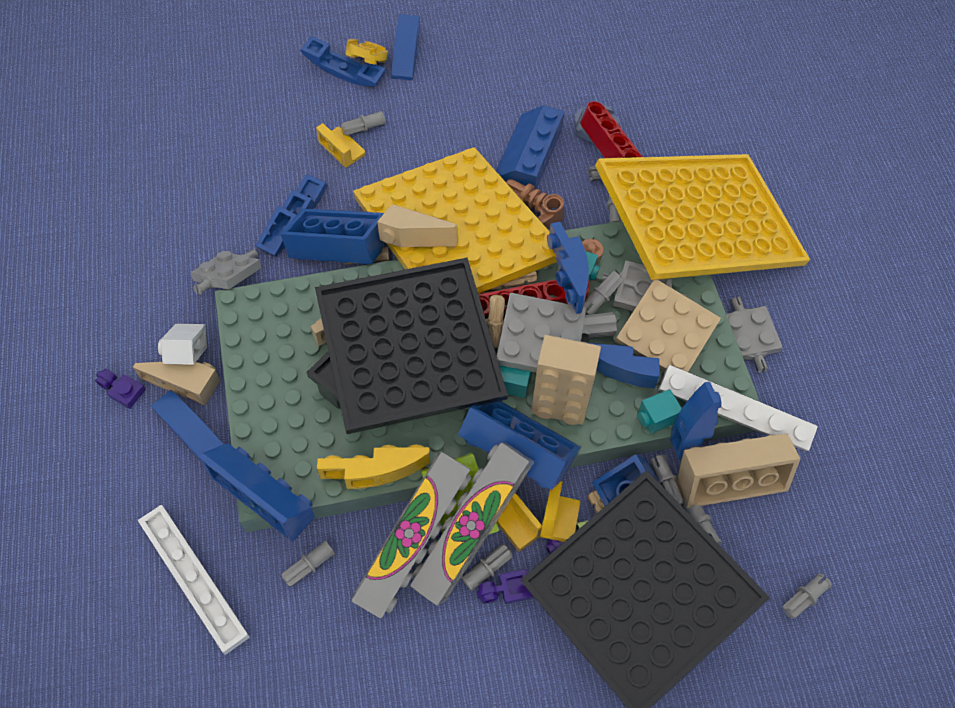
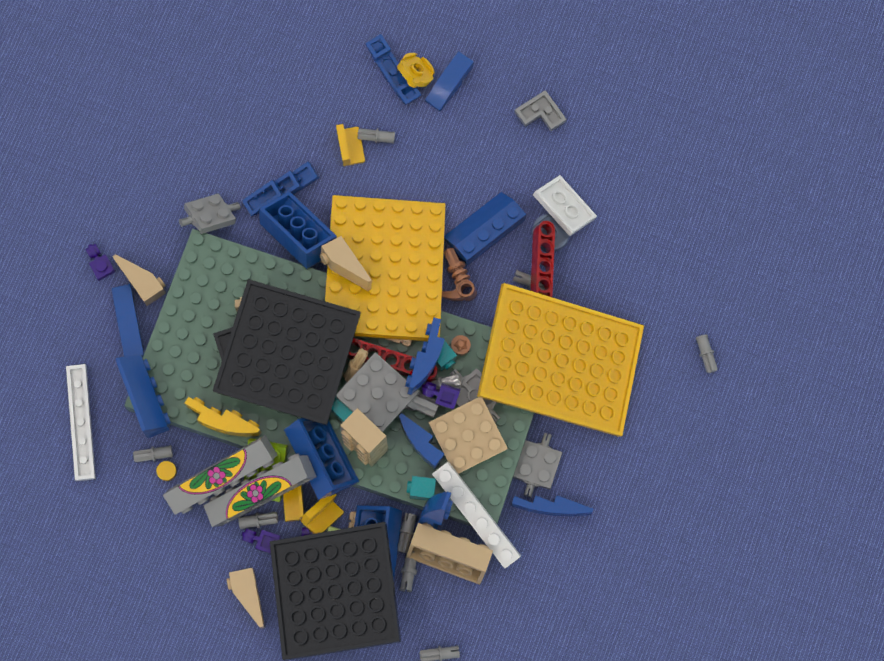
camera: 30 degrees right, 15 degrees up
white brick [158,324,207,365] -> none
none -> yellow tile [156,461,177,481]
none -> tan slope [227,568,265,629]
none -> dark purple plate [421,382,460,410]
none -> blue slope [511,495,593,517]
none -> light grey plate [515,90,567,131]
none -> white tile [533,175,597,236]
none -> light grey axle [695,334,718,373]

